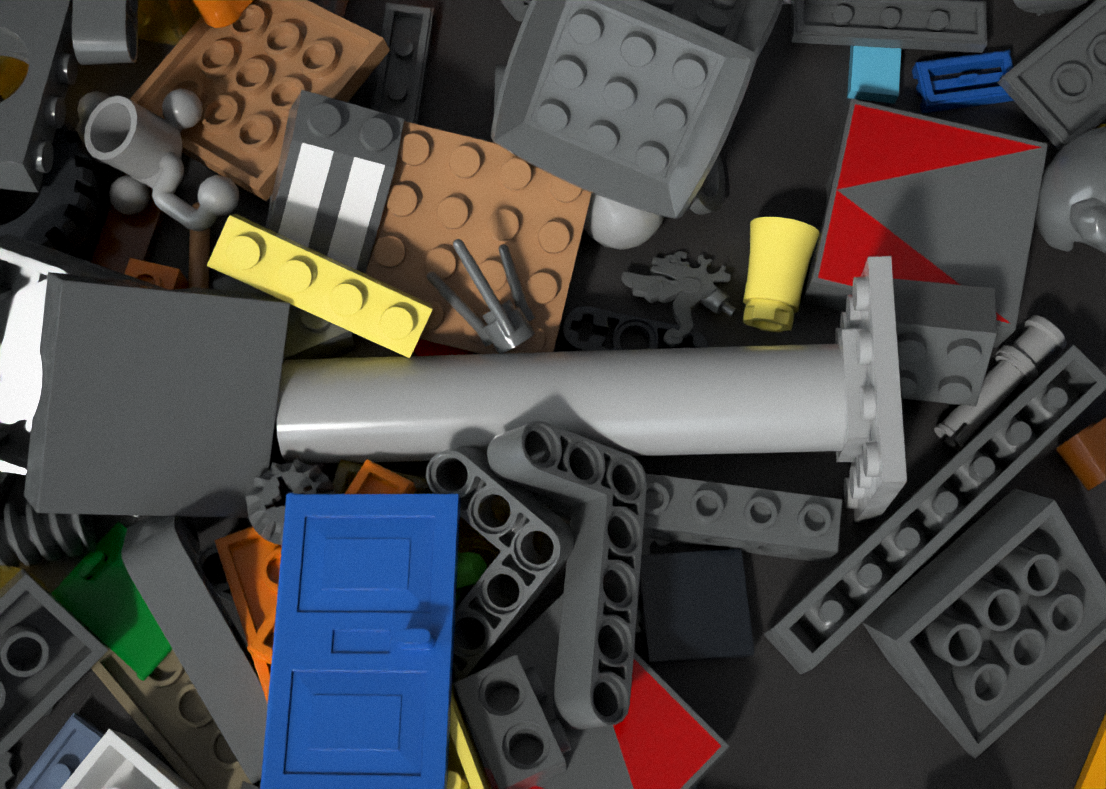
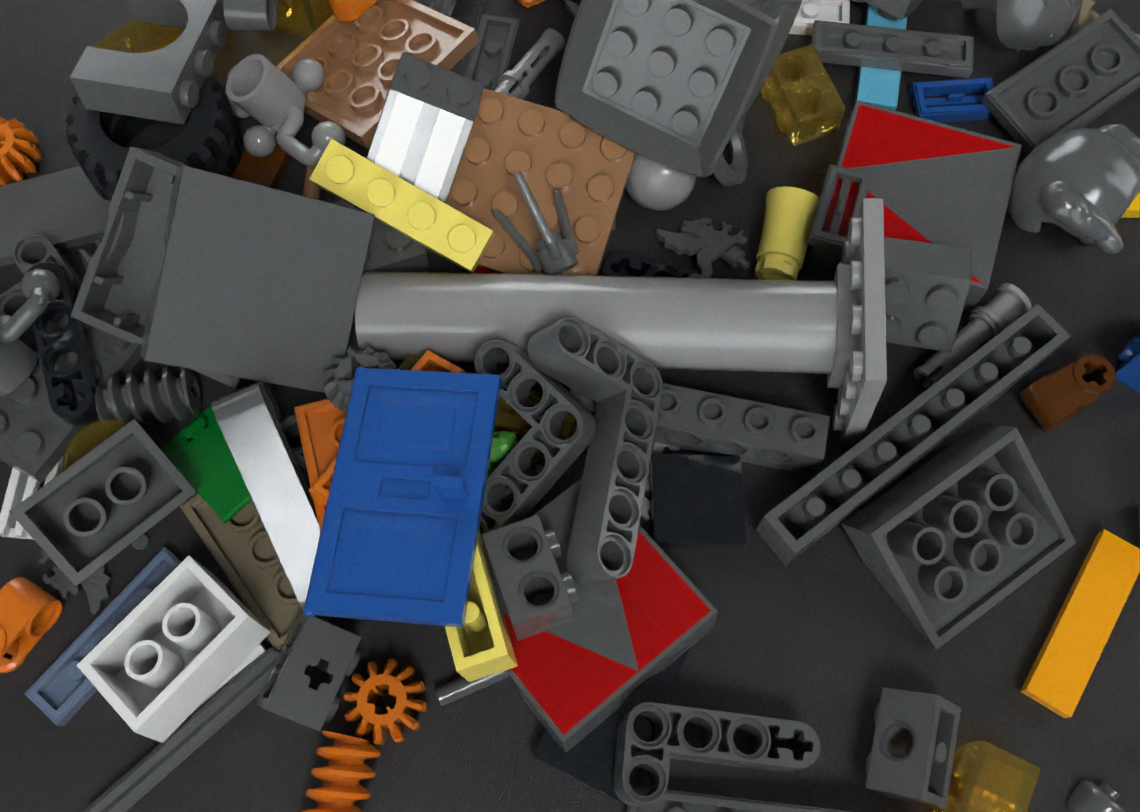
camera: 10 degrees right, 5 degrees down
none -> light grey pin [494,28,565,100]
none -> clear yellow brick [761,44,846,146]
none -> dark grey tile [807,164,872,254]

